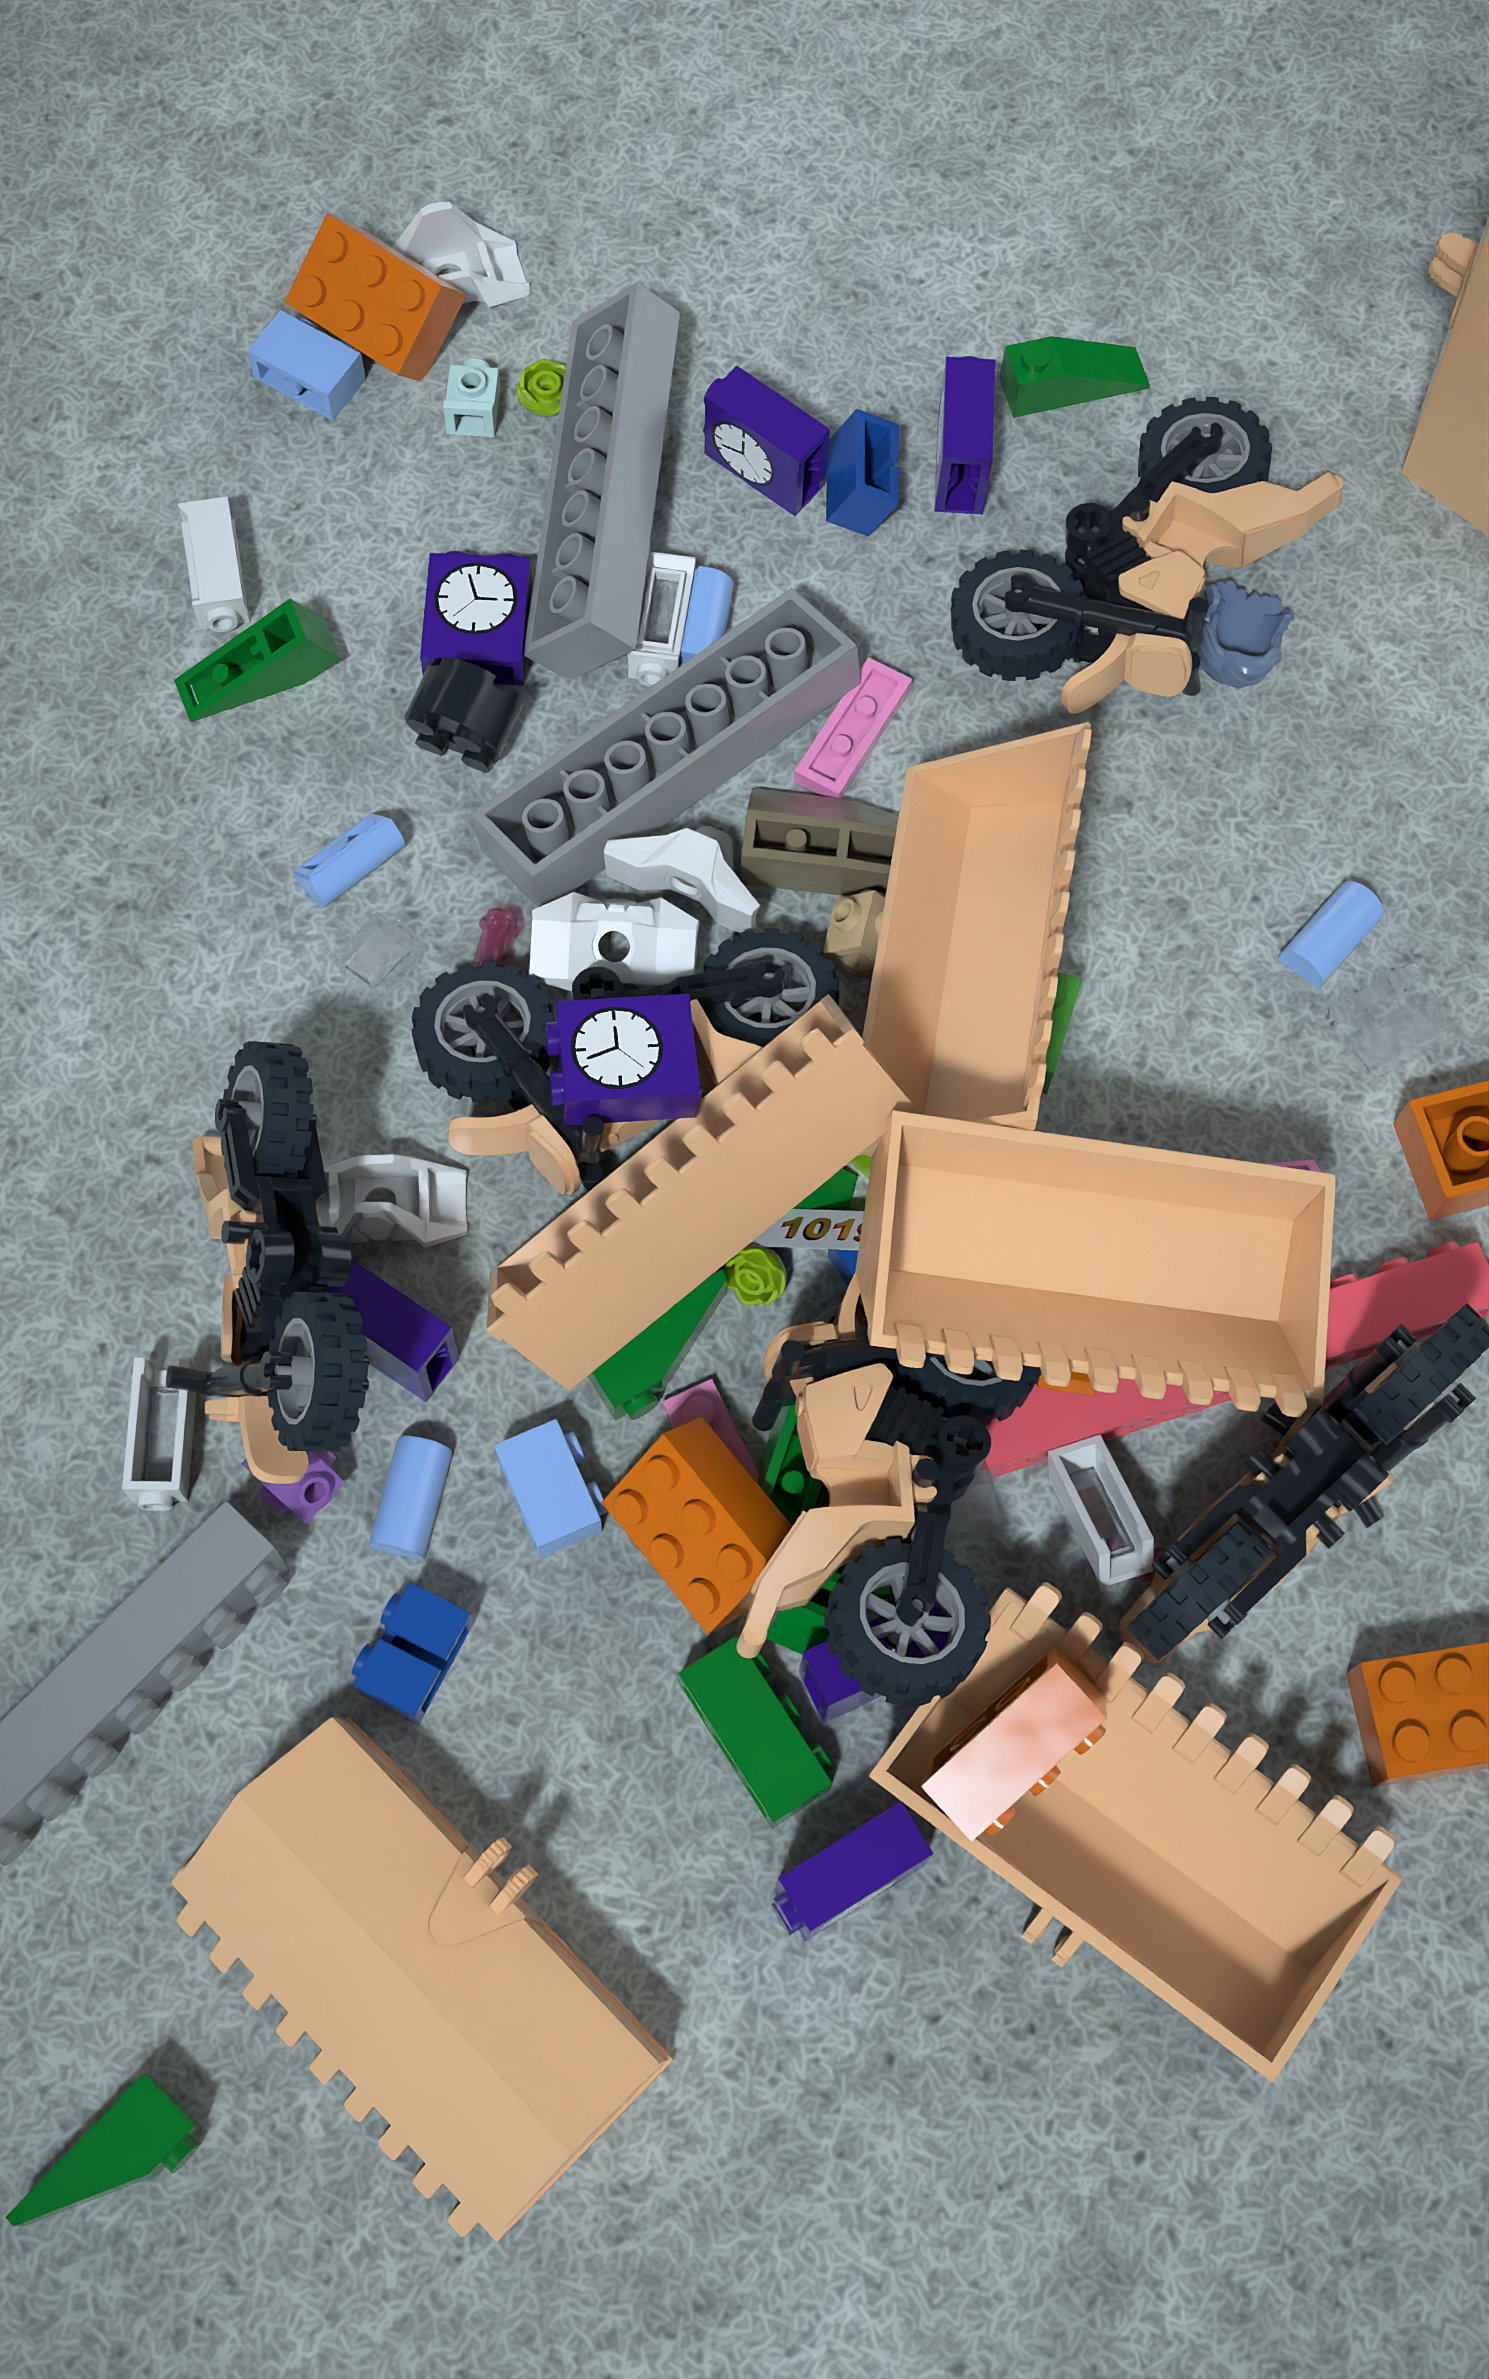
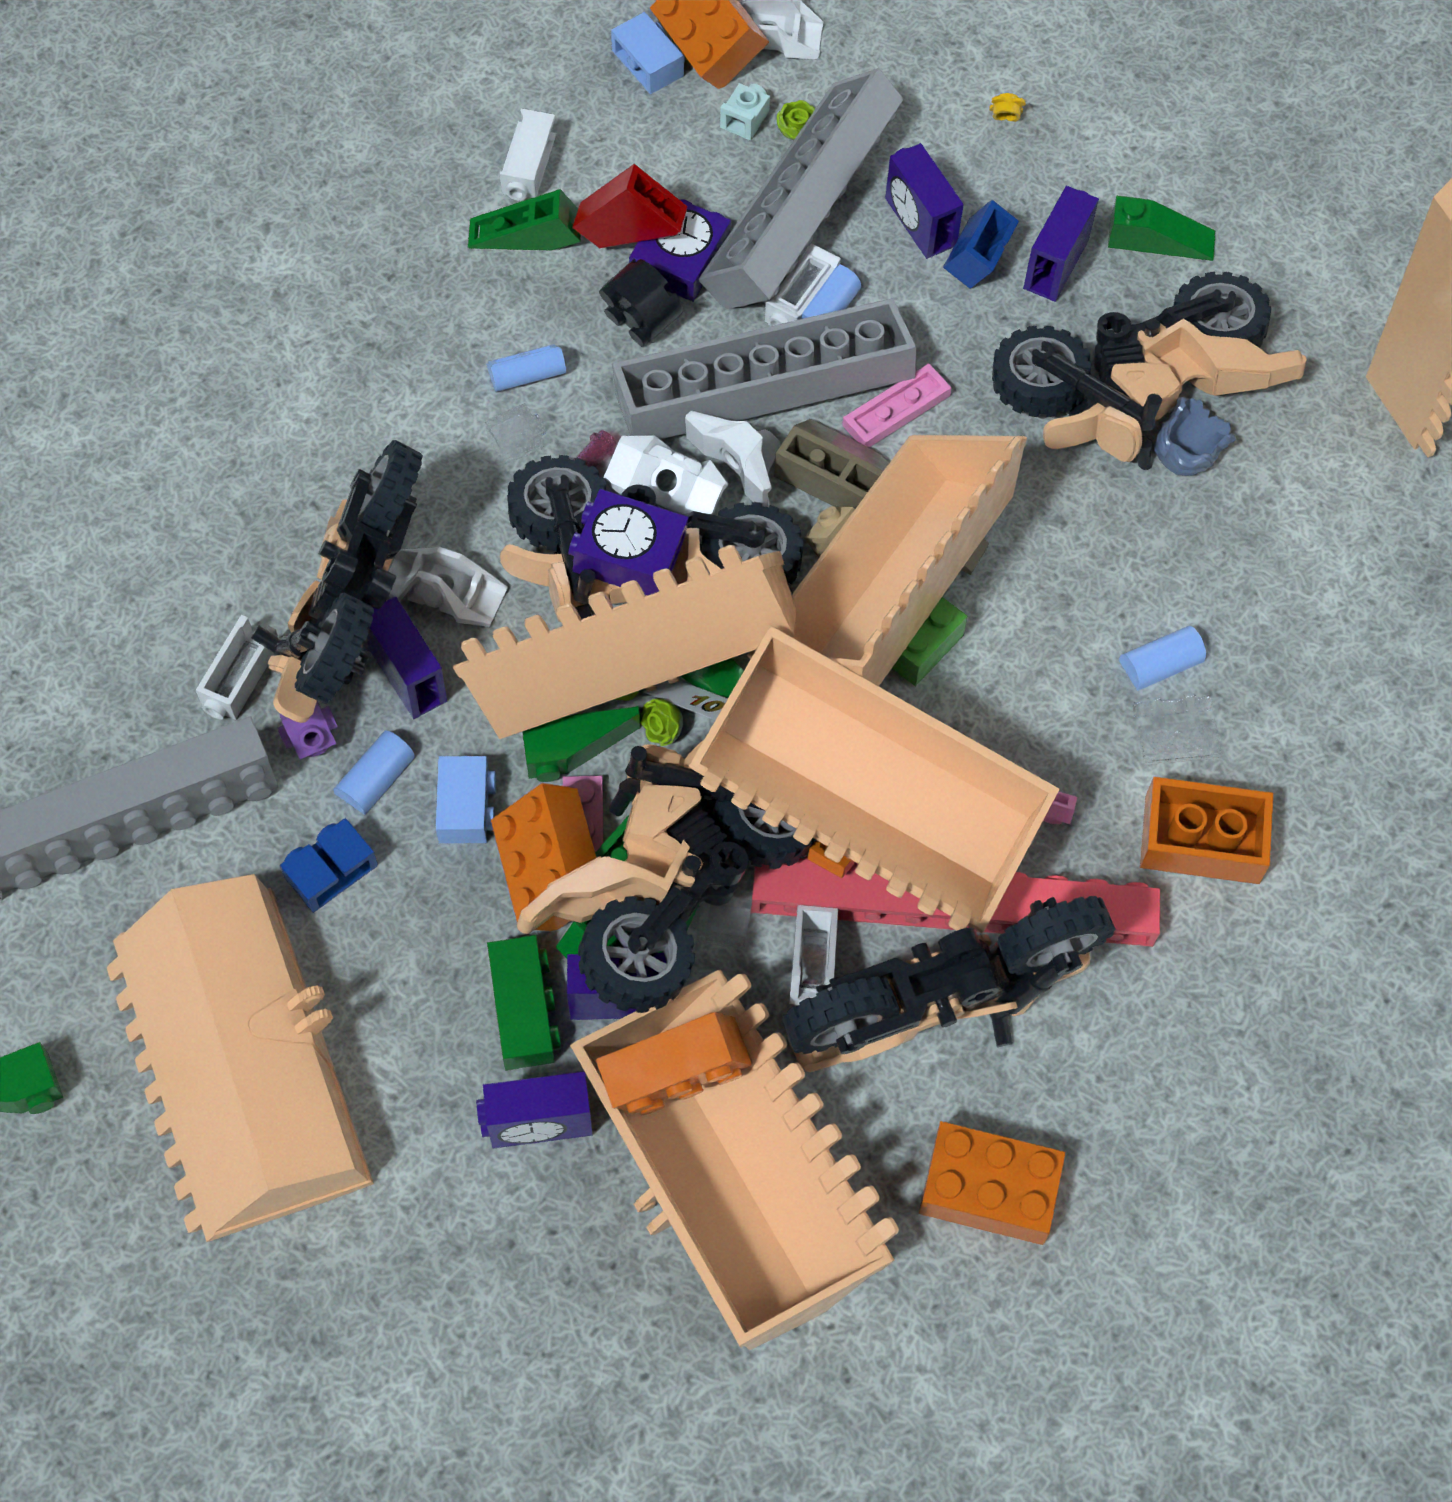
camera: 25 degrees right, 5 degrees down
none -> red slope [572,164,688,248]
none -> yellow plate [989,93,1026,122]

